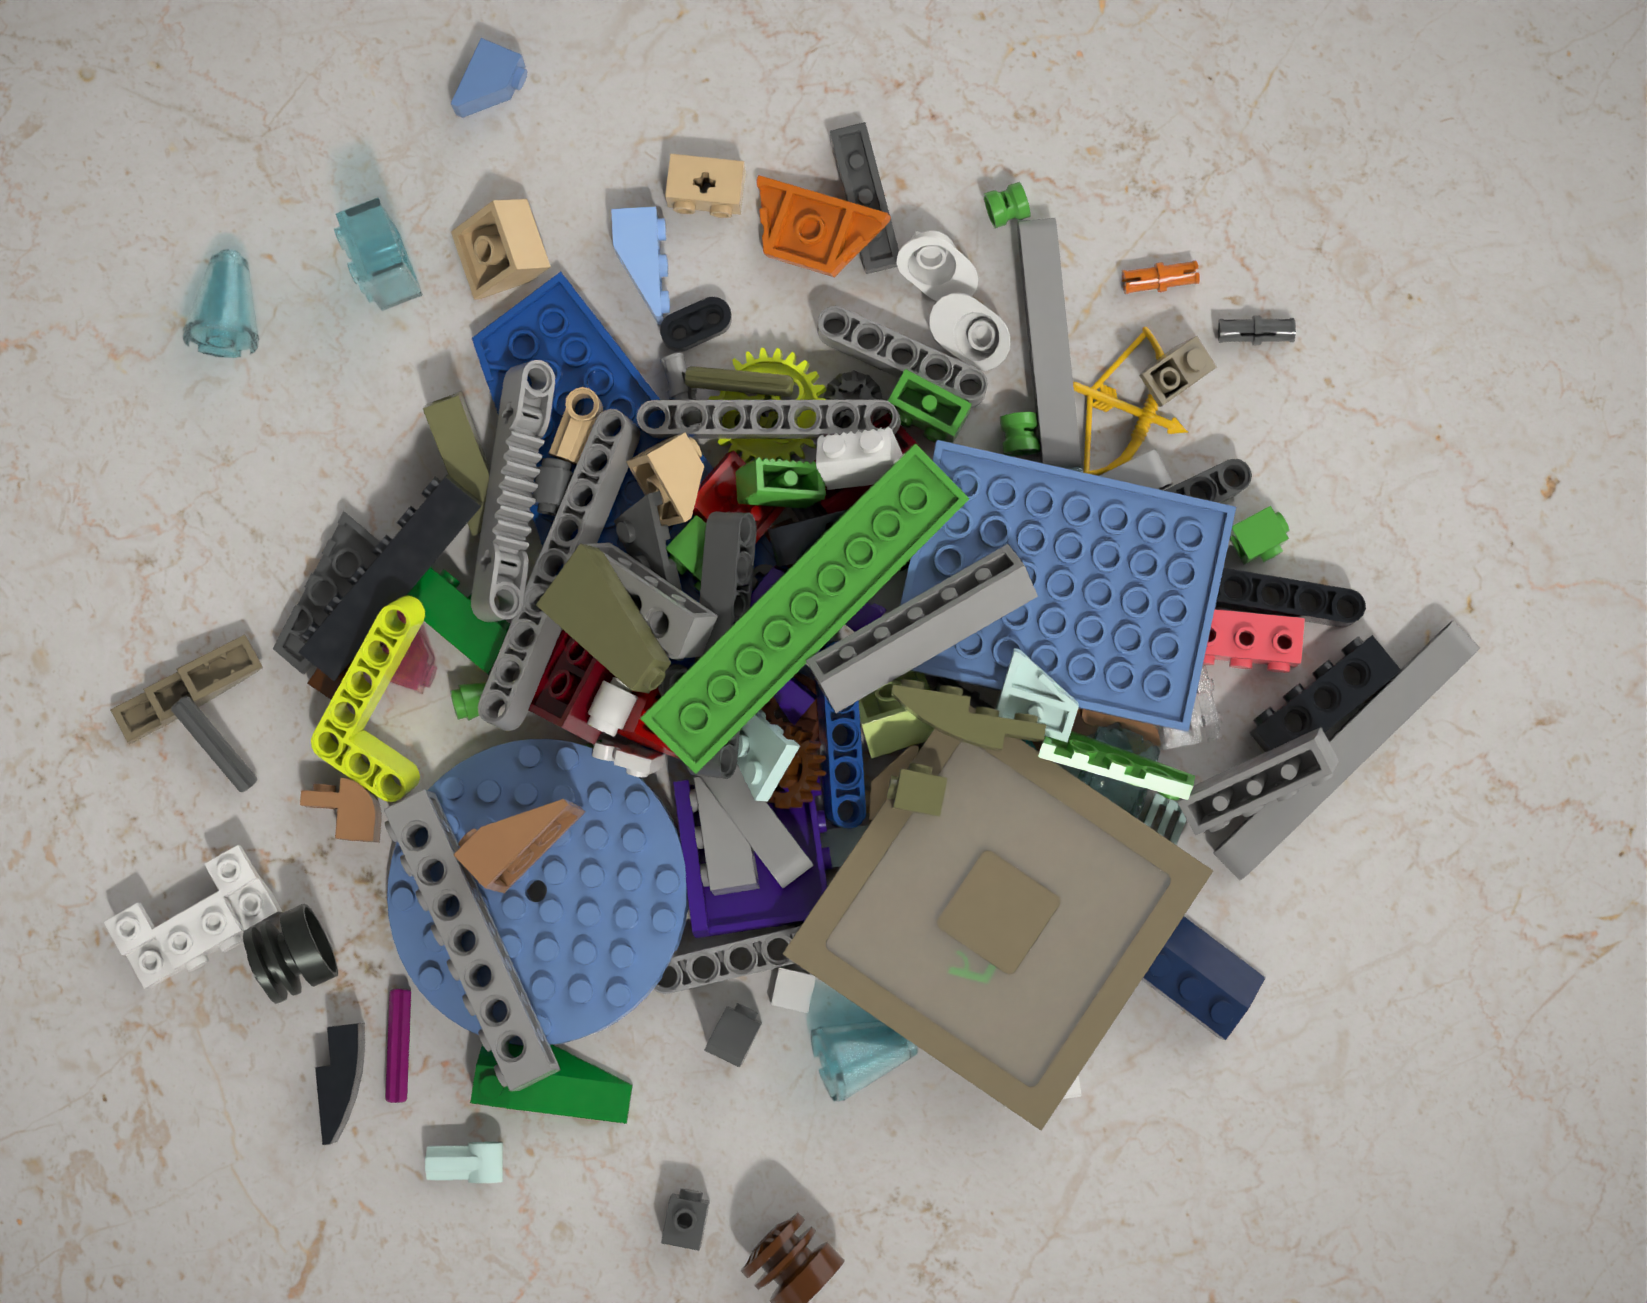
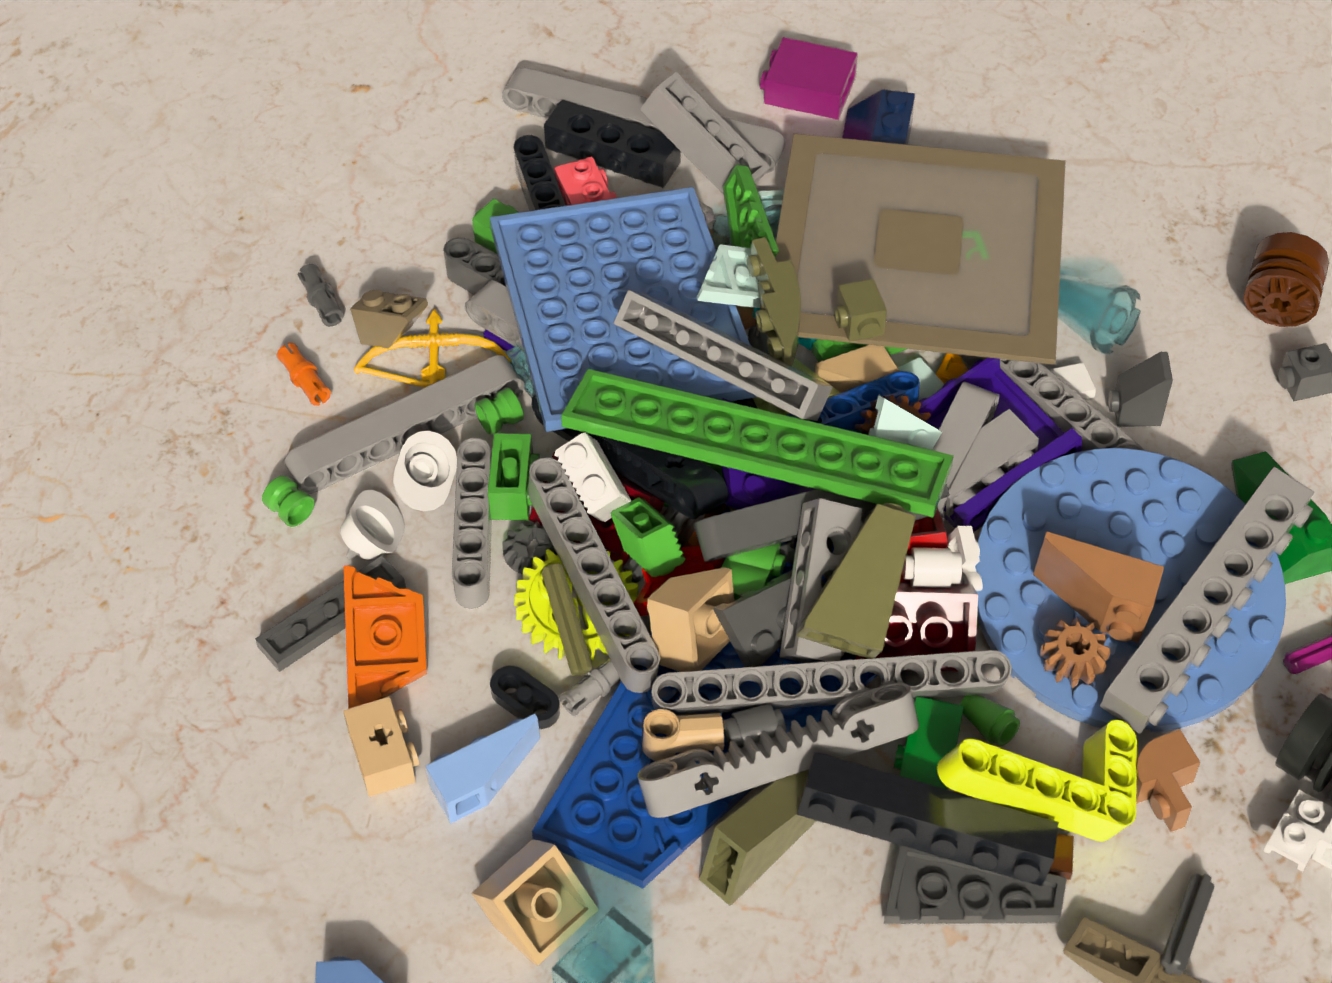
camera: 120 degrees left, 30 degrees down
none -> magenta brick [760,37,858,120]
none -> medium nougat gear [1040,617,1110,688]

